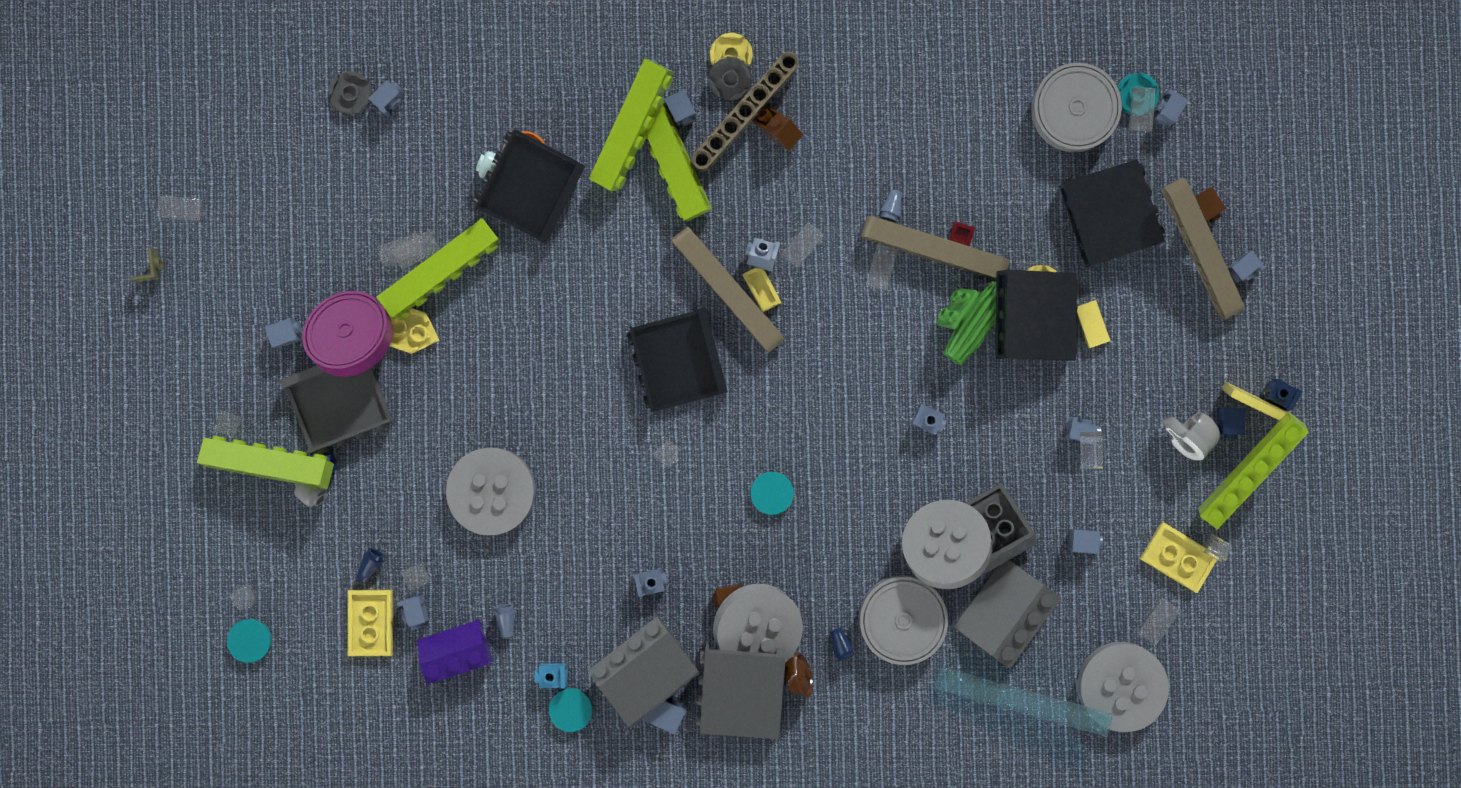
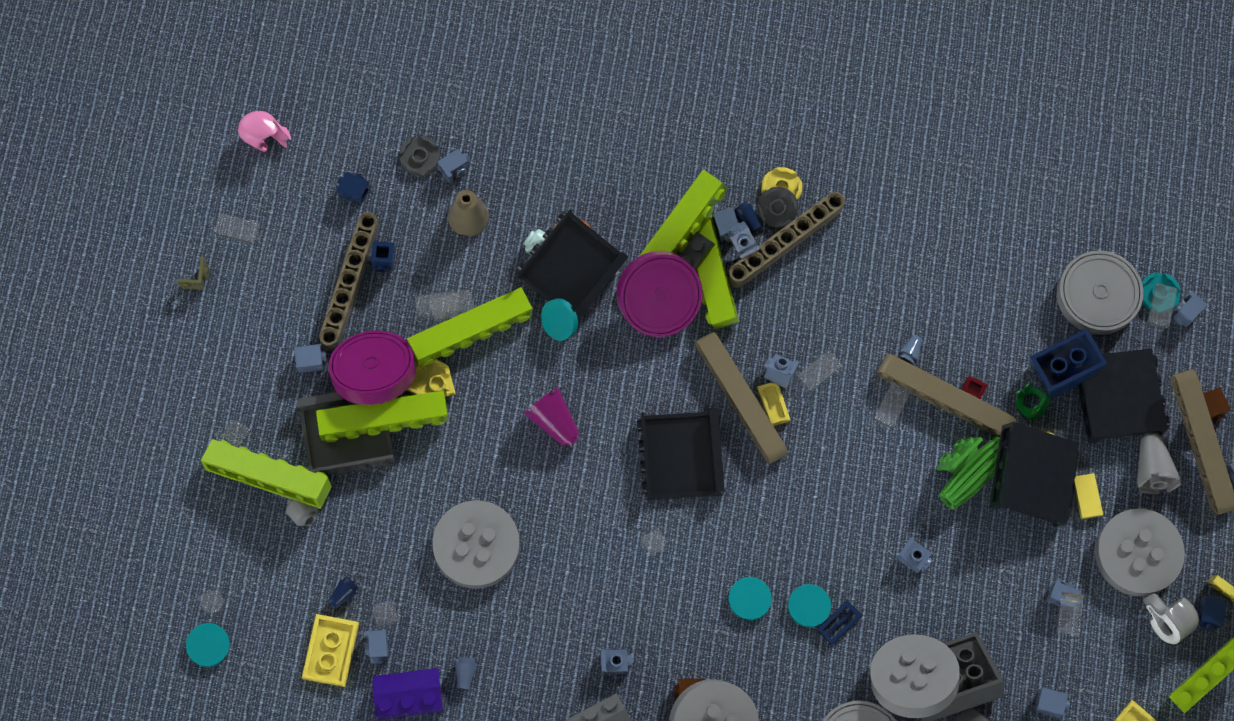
camera: 10 degrees right, 15 degrees down
reddish brown slope [752,105,803,151] -> none
none -> bright pink helmet [238,111,291,152]
none -> lime brick [316,390,449,442]
none -> dark tan beam [320,212,379,351]
none -> dark blue brick [336,171,370,206]
none -> dark blue brick [371,241,396,272]
none -> dark tan cone [448,190,489,236]
none -> magenta cone [524,387,580,447]
none -> teal tile [541,298,578,341]
none -> magenta brick [617,251,702,337]
none -> pearl dark grey plate [680,231,715,271]
none -> sand blue brick [726,221,760,259]
none -> dark blue cone [734,201,761,233]
none -> teal tile [788,584,831,628]
none -> dark blue tile [816,600,863,646]
none -> green piece [1016,381,1050,420]
none -> dark blue slope [1030,329,1107,400]
none -> light grey brick [1095,508,1185,596]
none -> light grey cone [1137,433,1181,494]

